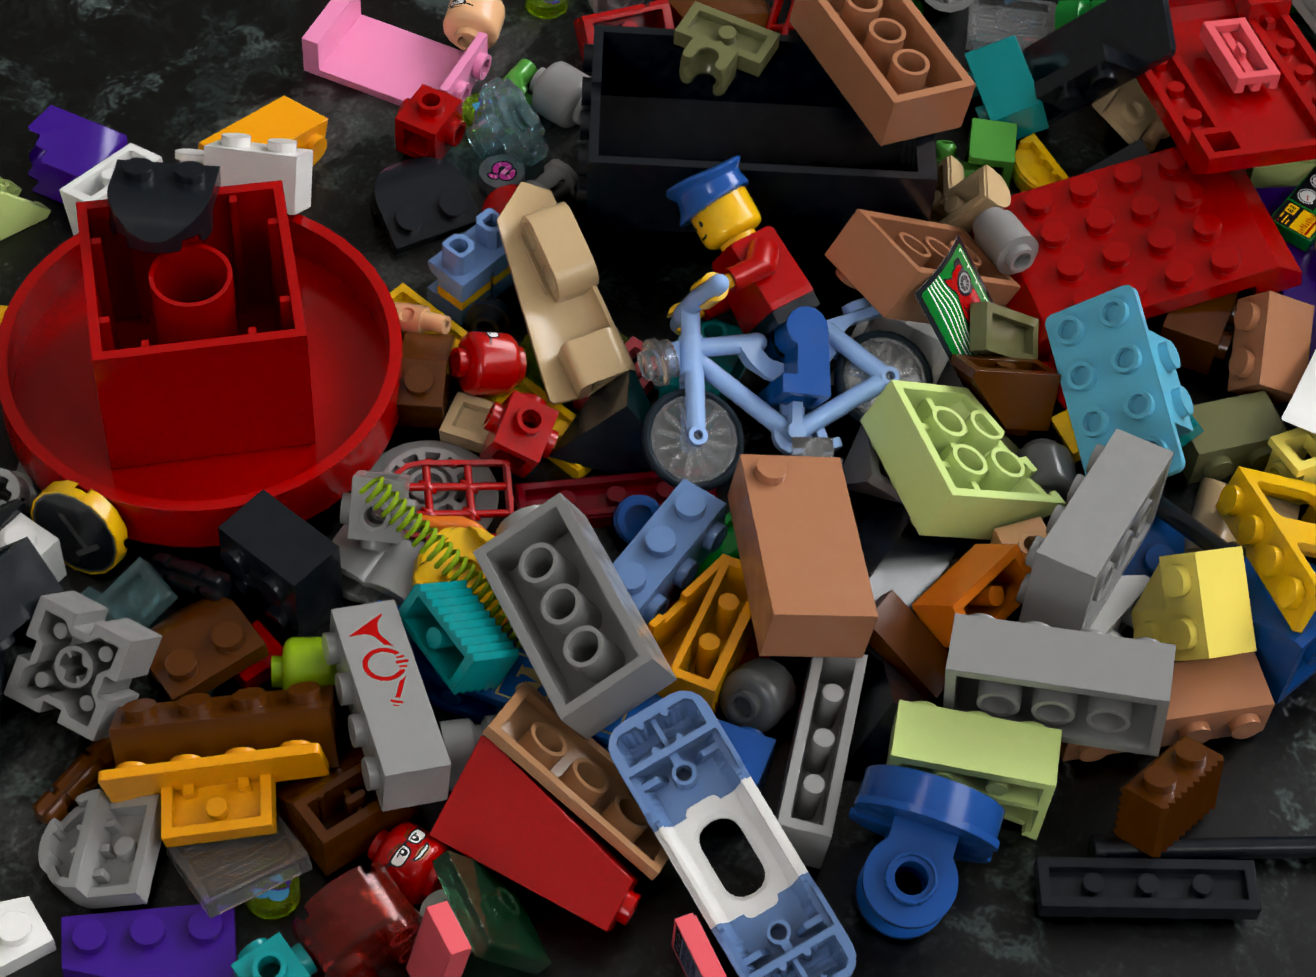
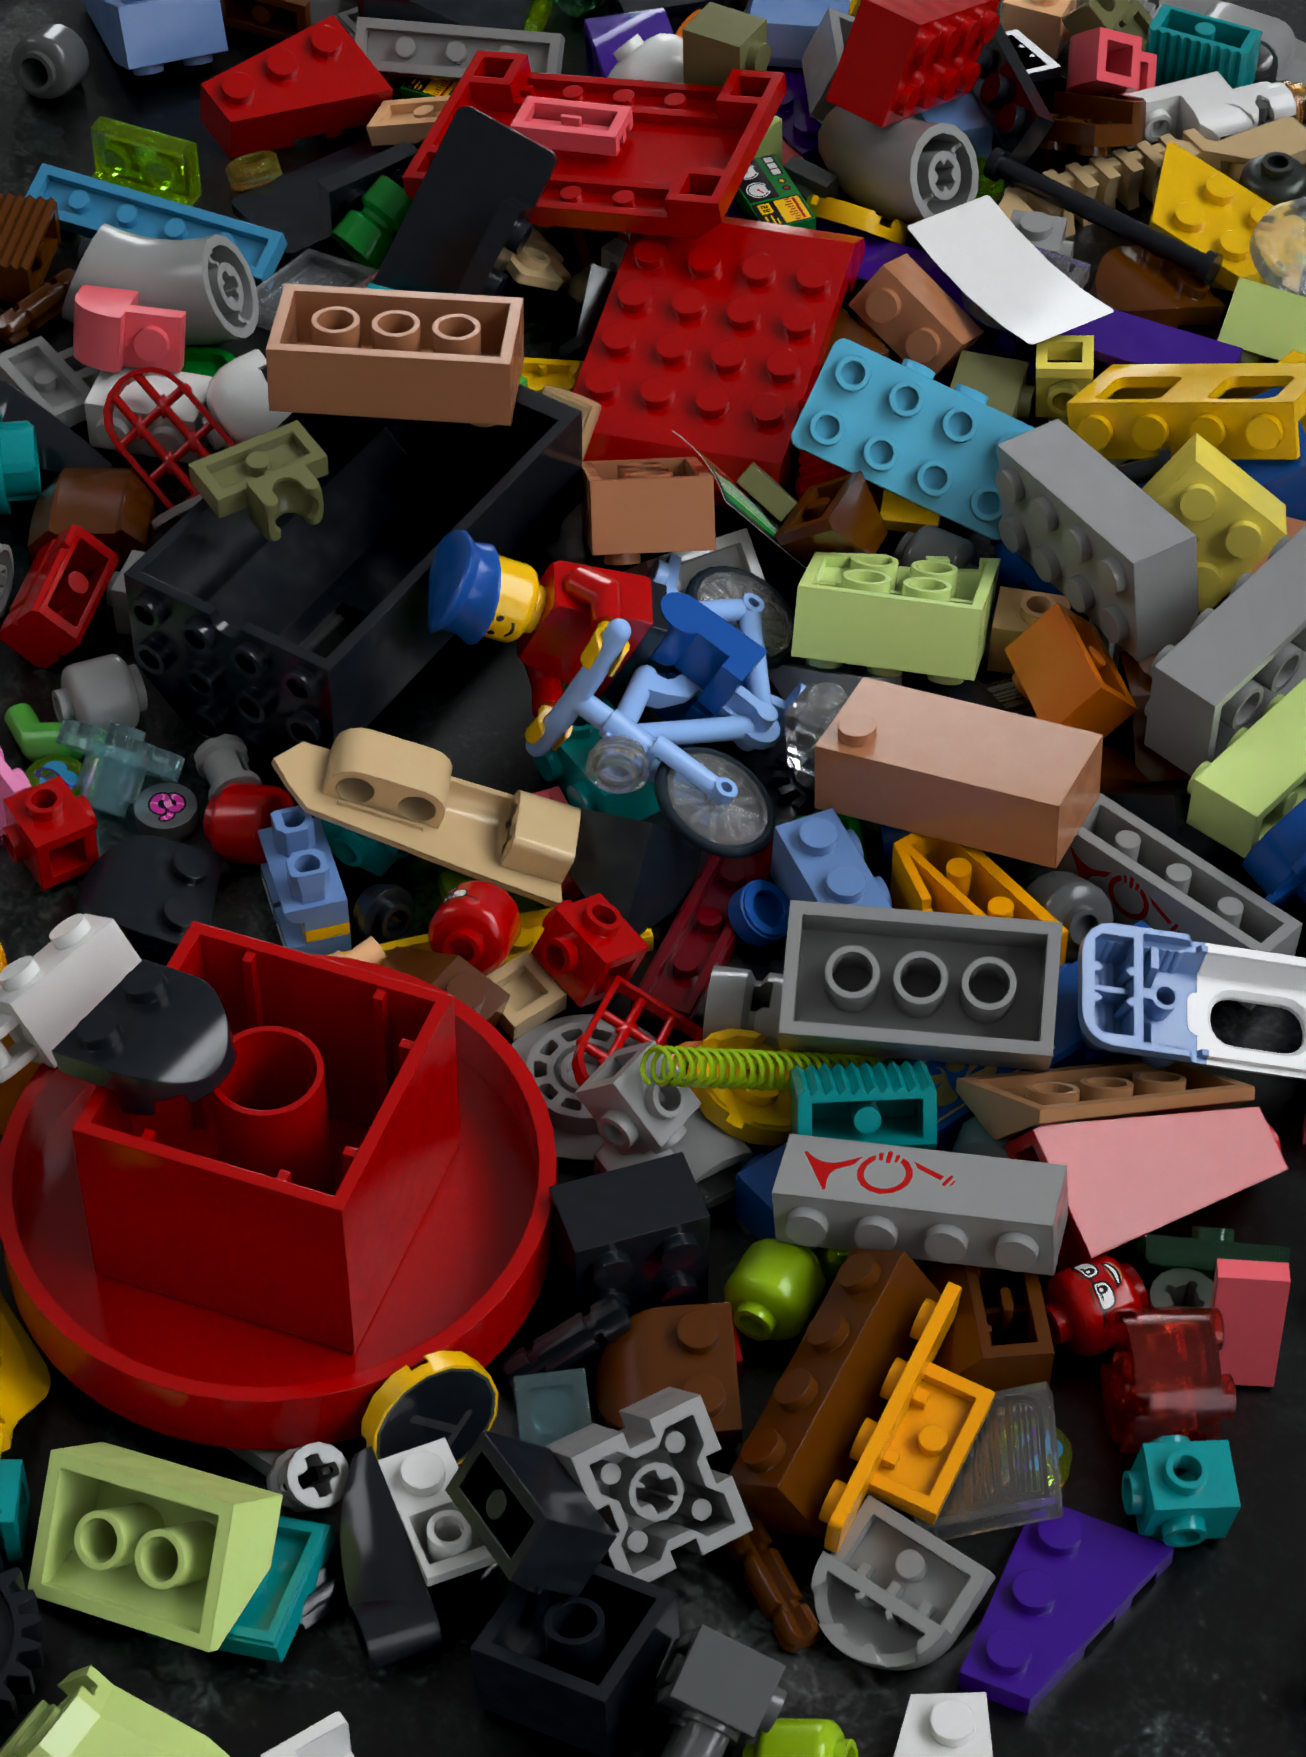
camera: 55 degrees left, 5 degrees down
light grey brick [973,207,1039,275] -> none

